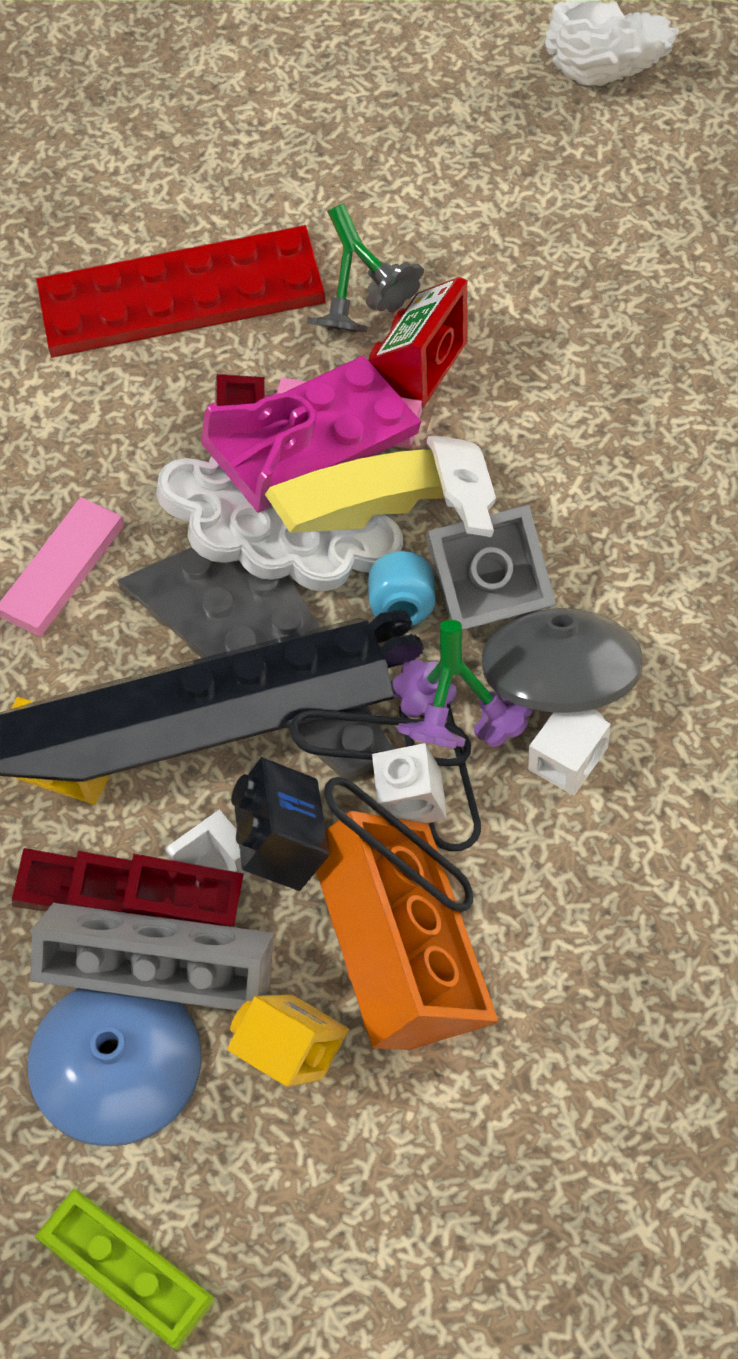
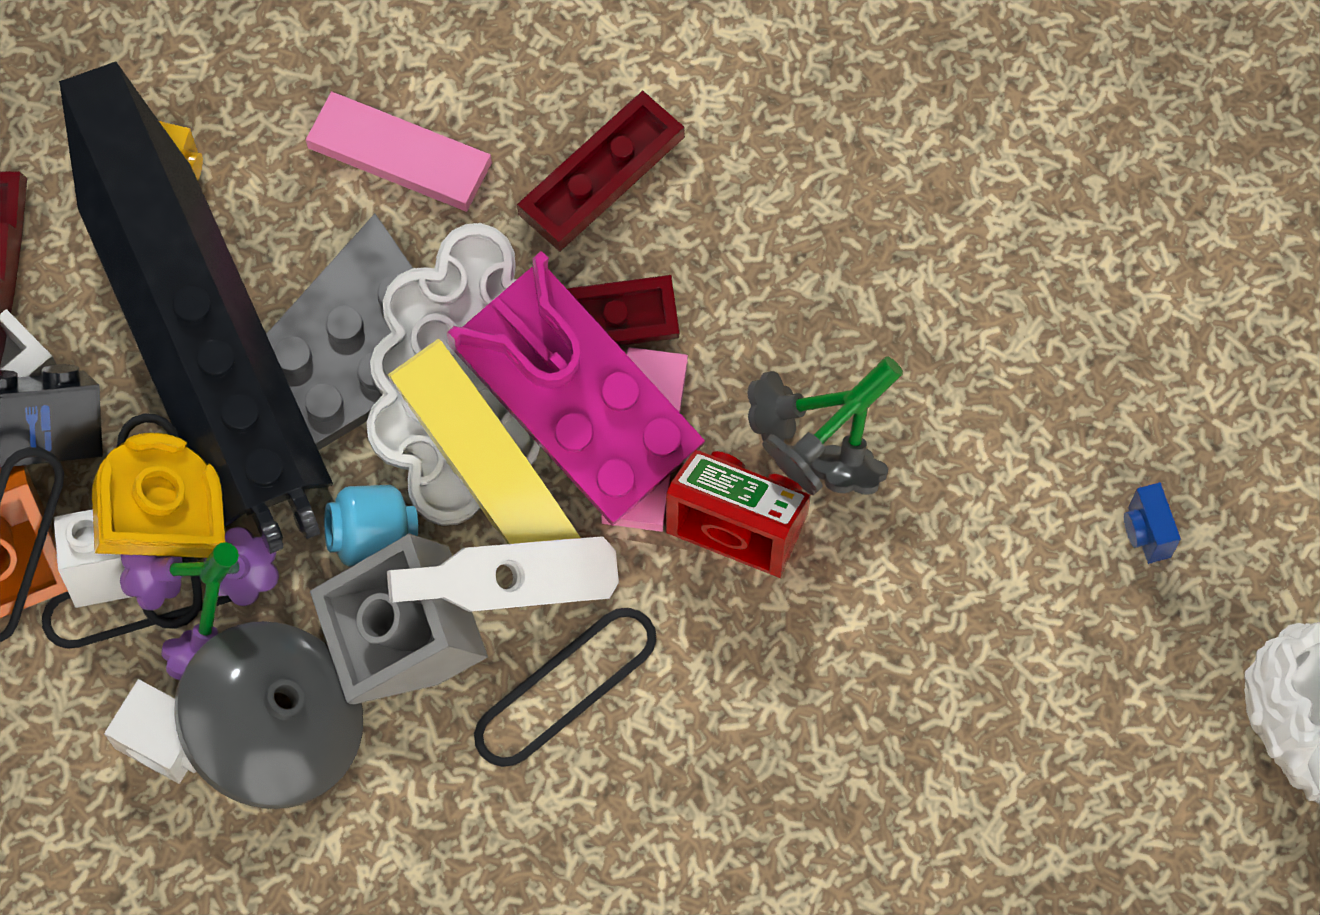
camera: 80 degrees right, 10 degrees up
red plate [36,225,326,358] -> none
none -> yellow tile [92,433,225,558]
none -> black piece [474,608,657,767]
none -> dark red plate [517,90,685,252]
none -> blue plate [1124,482,1181,564]

